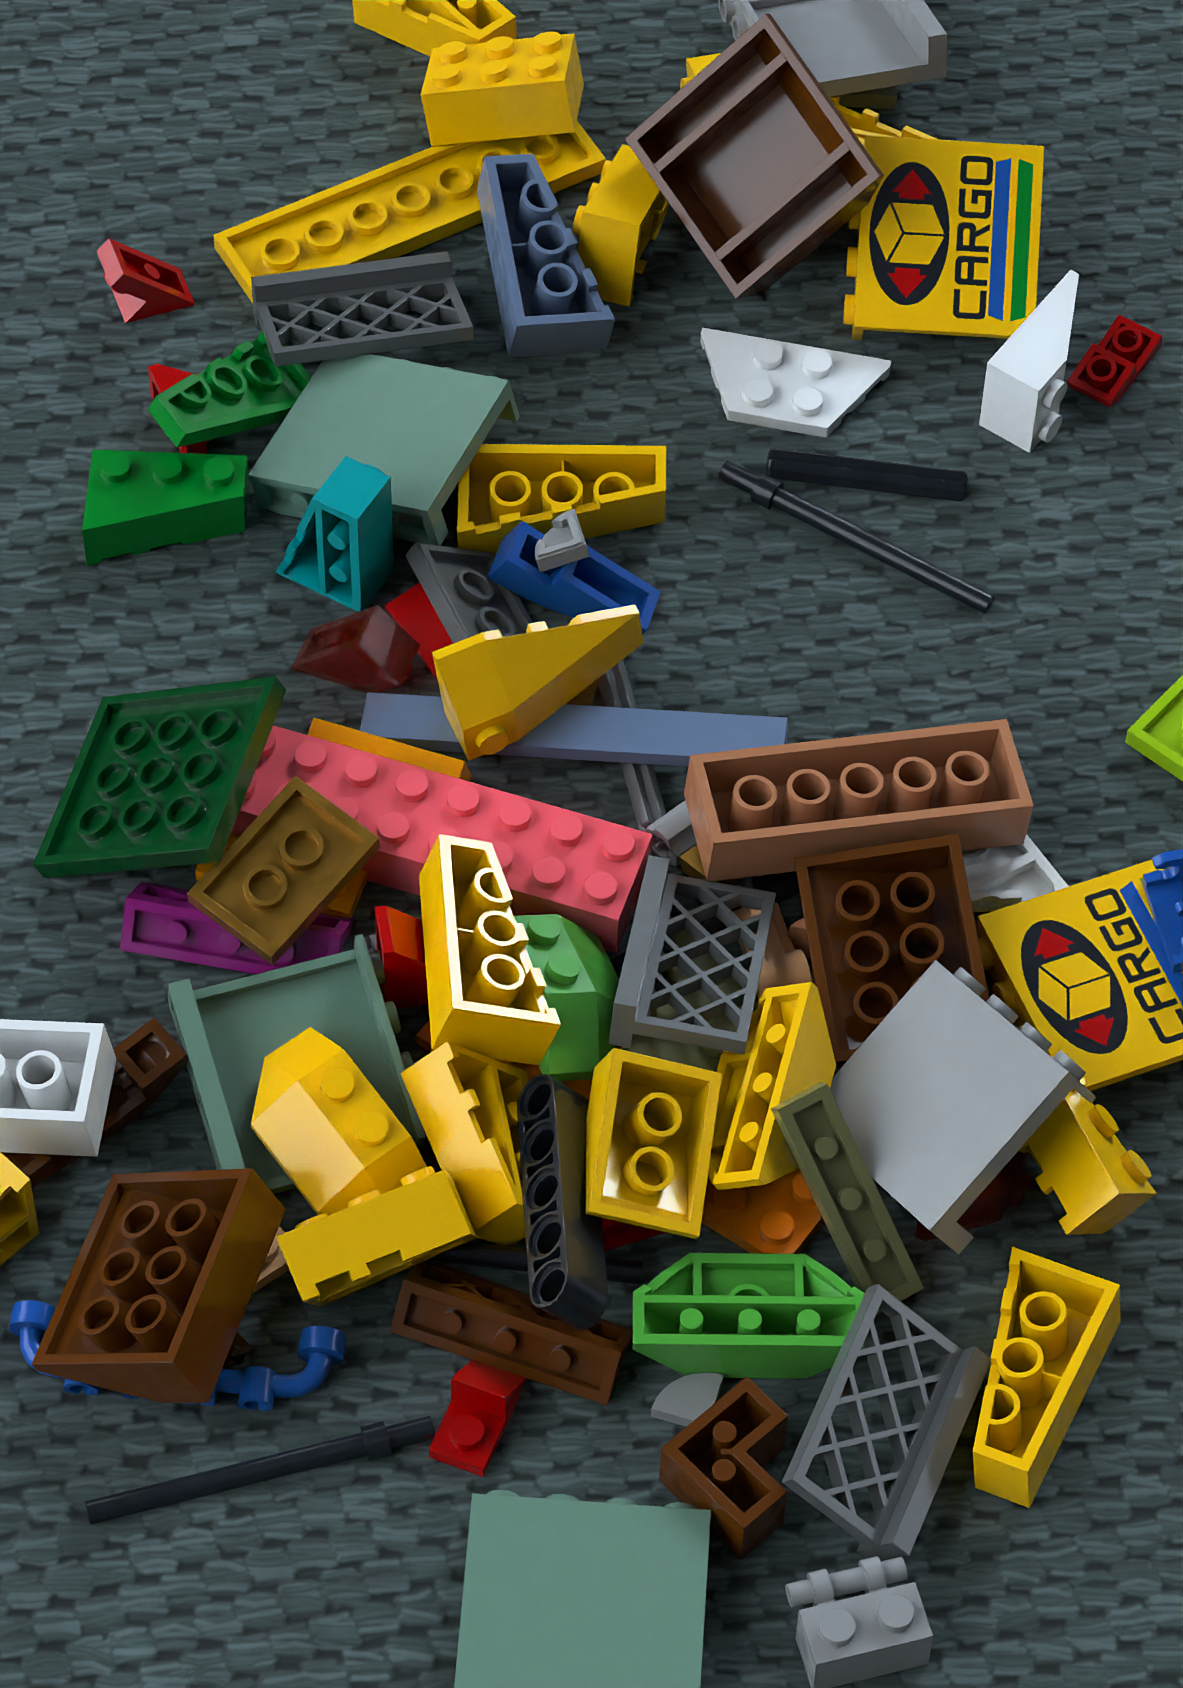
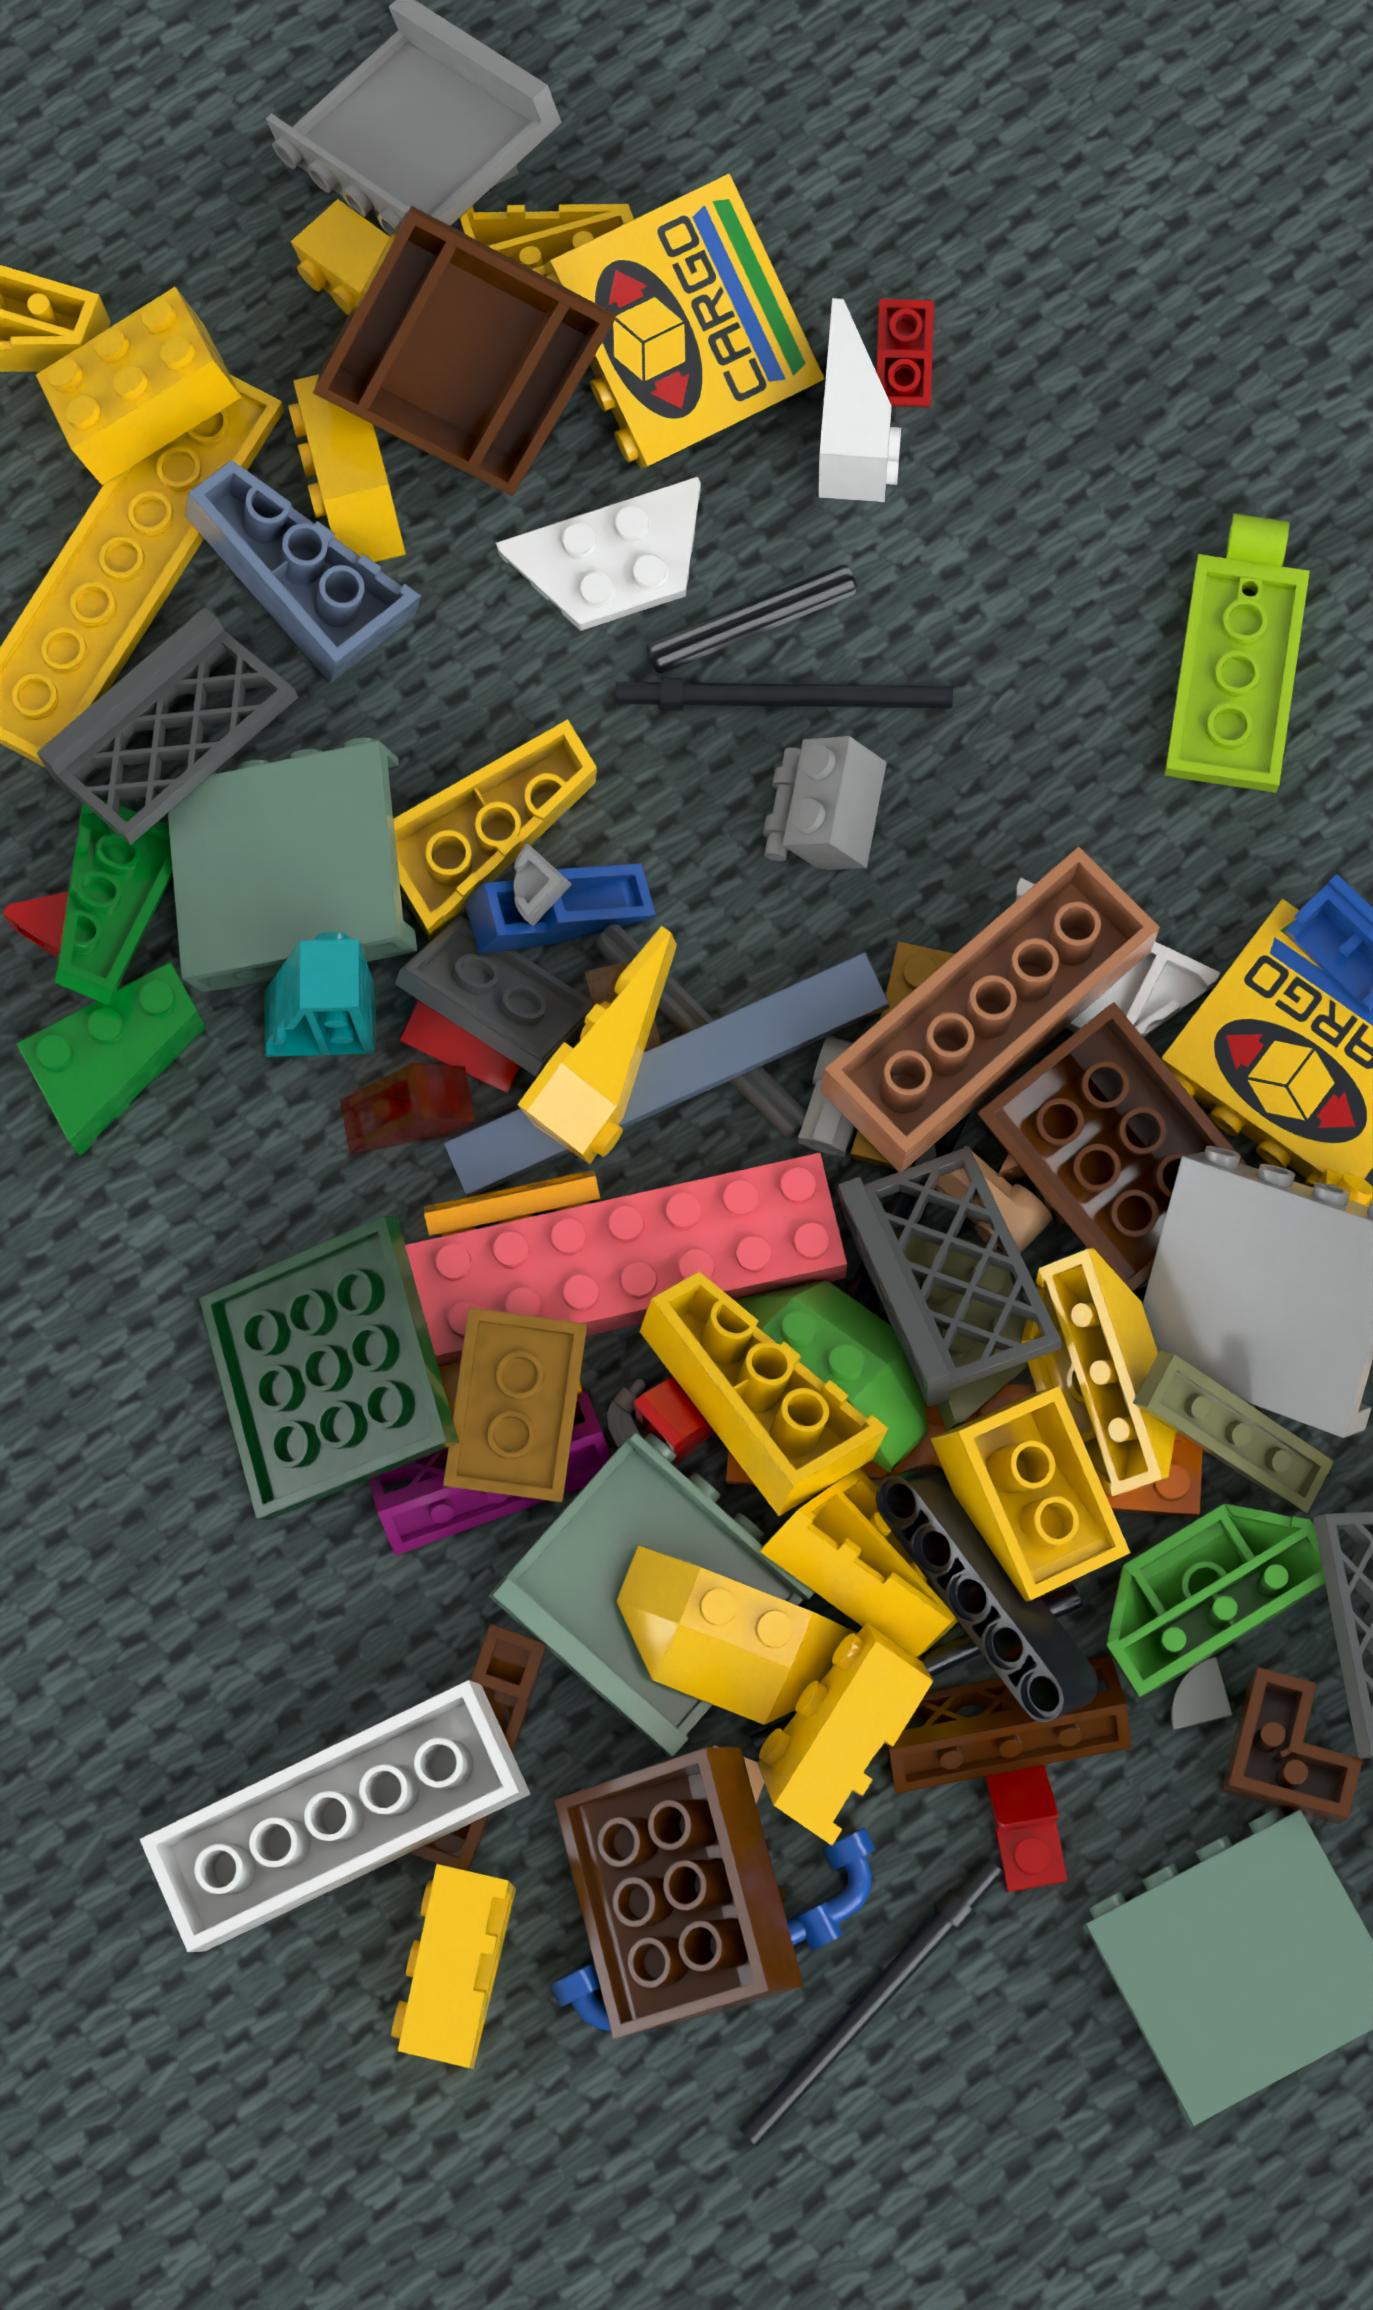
camera: 25 degrees left, 20 degrees up
none -> light grey brick [763,736,887,870]

